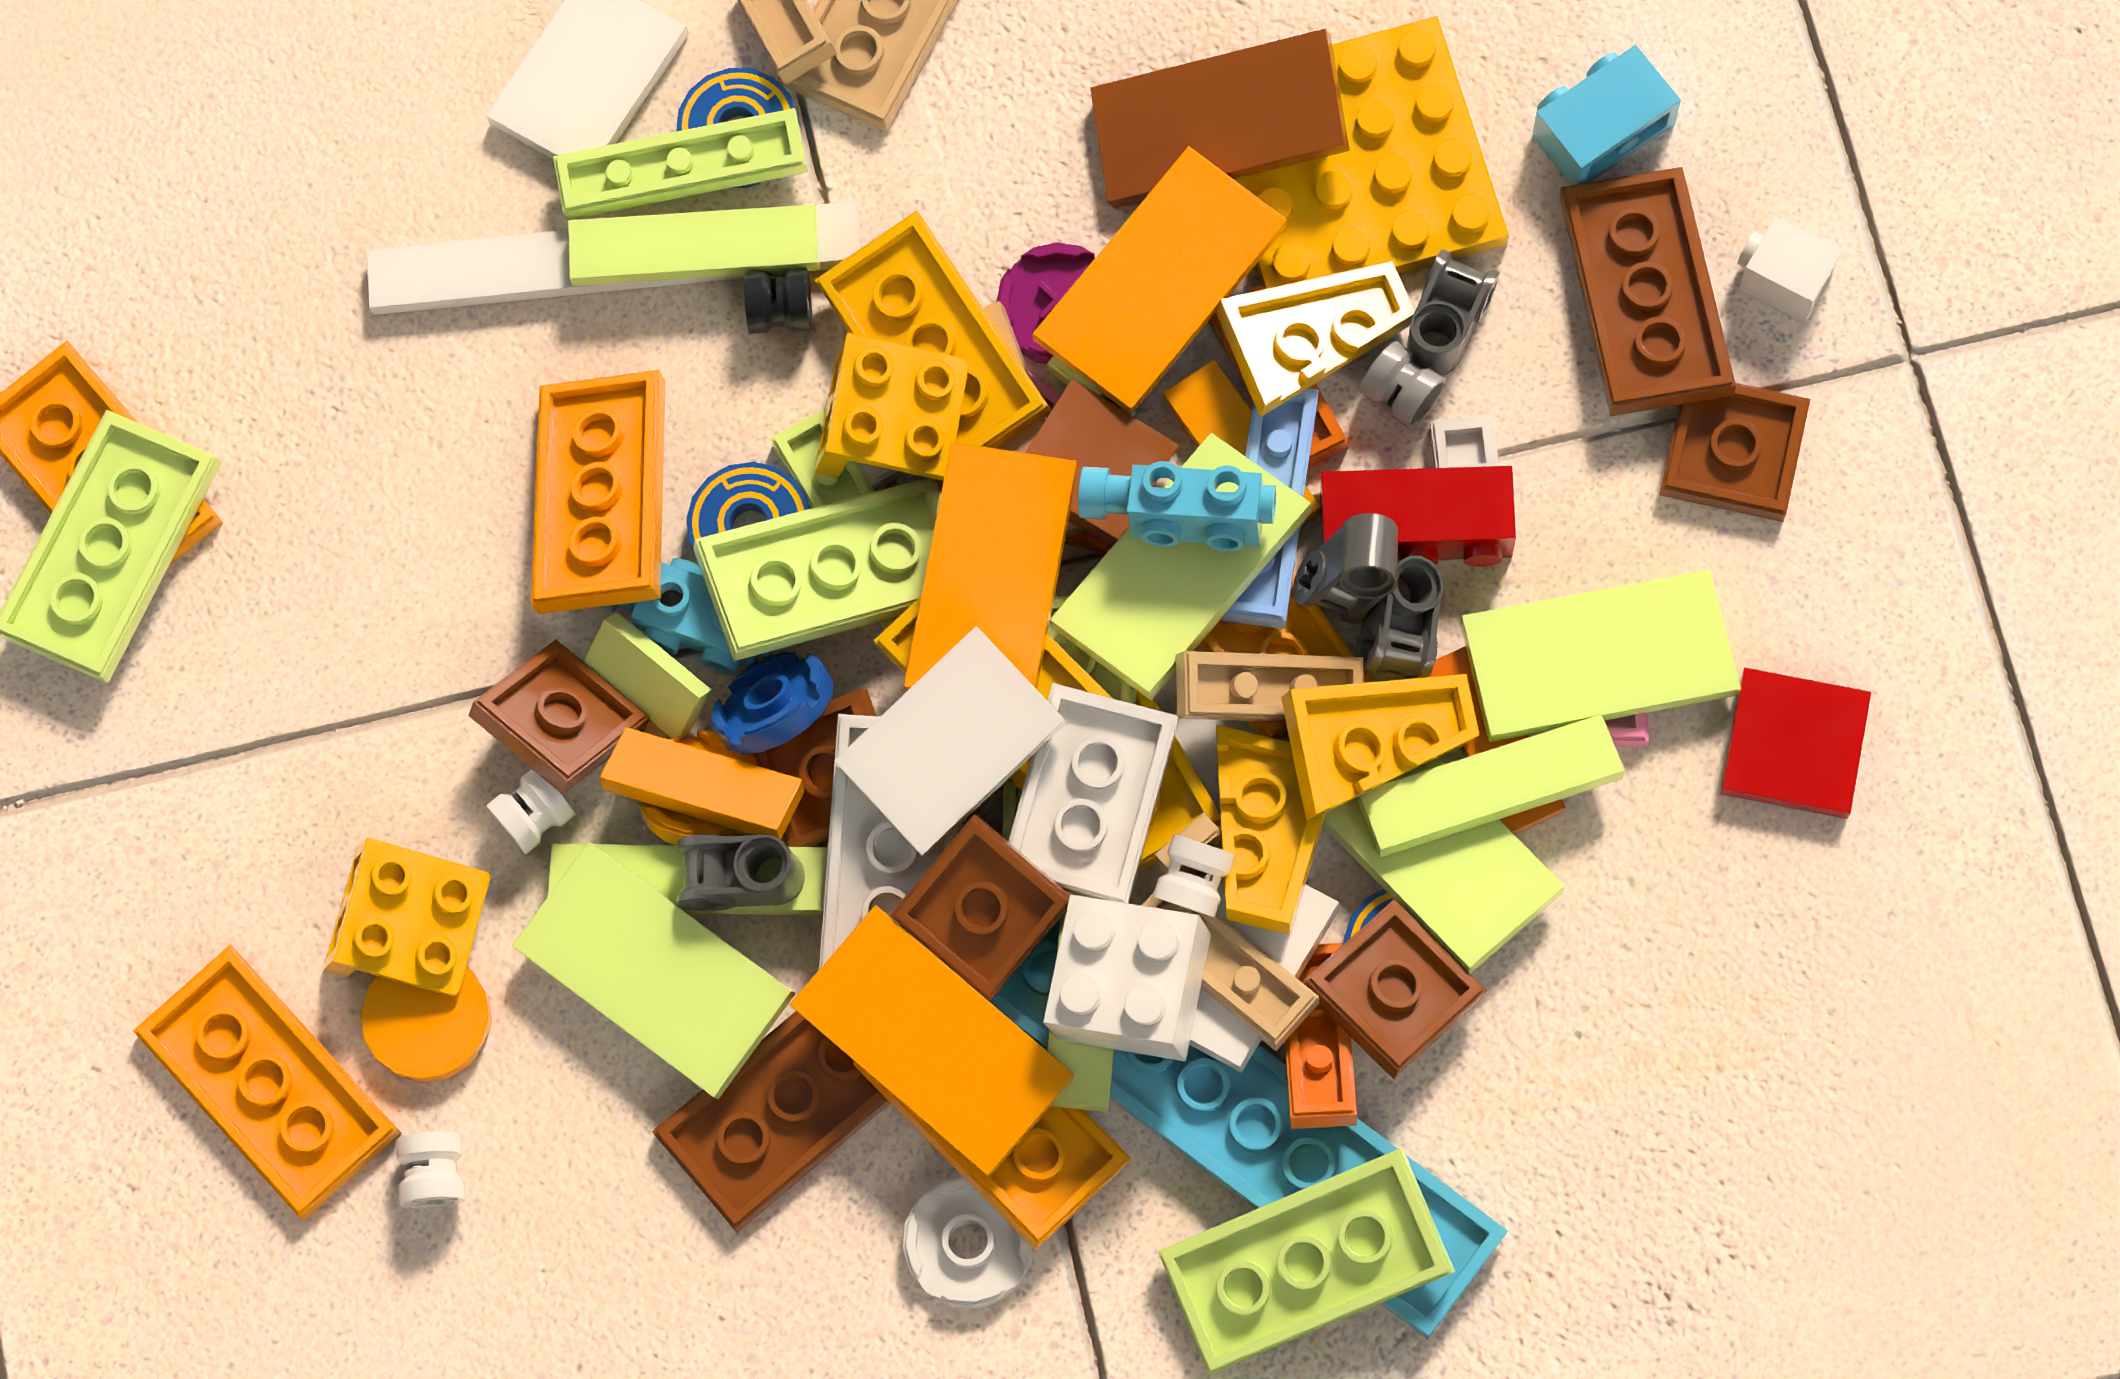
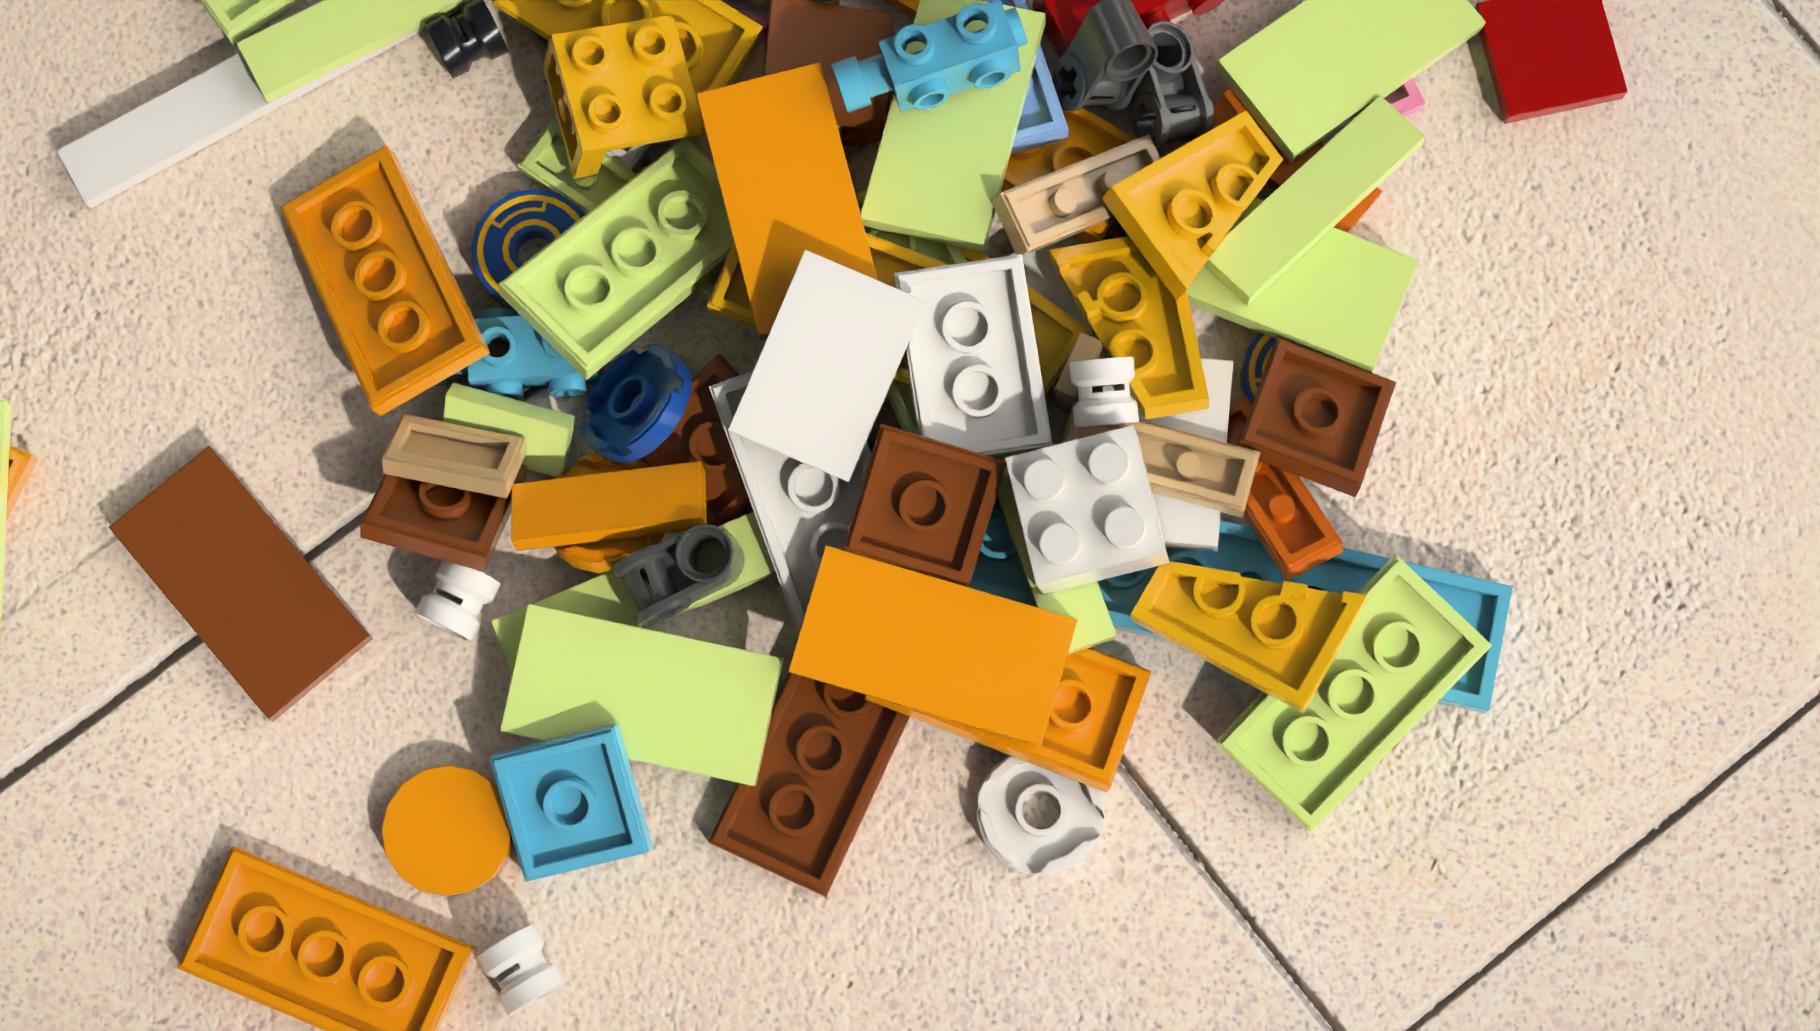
camera: 35 degrees left, 5 degrees up
yellow bracket [322,837,490,997] -> none
none -> dark orange tile [109,446,373,722]
none -> tan tile [381,414,526,498]
none -> medium azure tile [490,722,653,882]
none -> yellow wing [1130,561,1367,714]

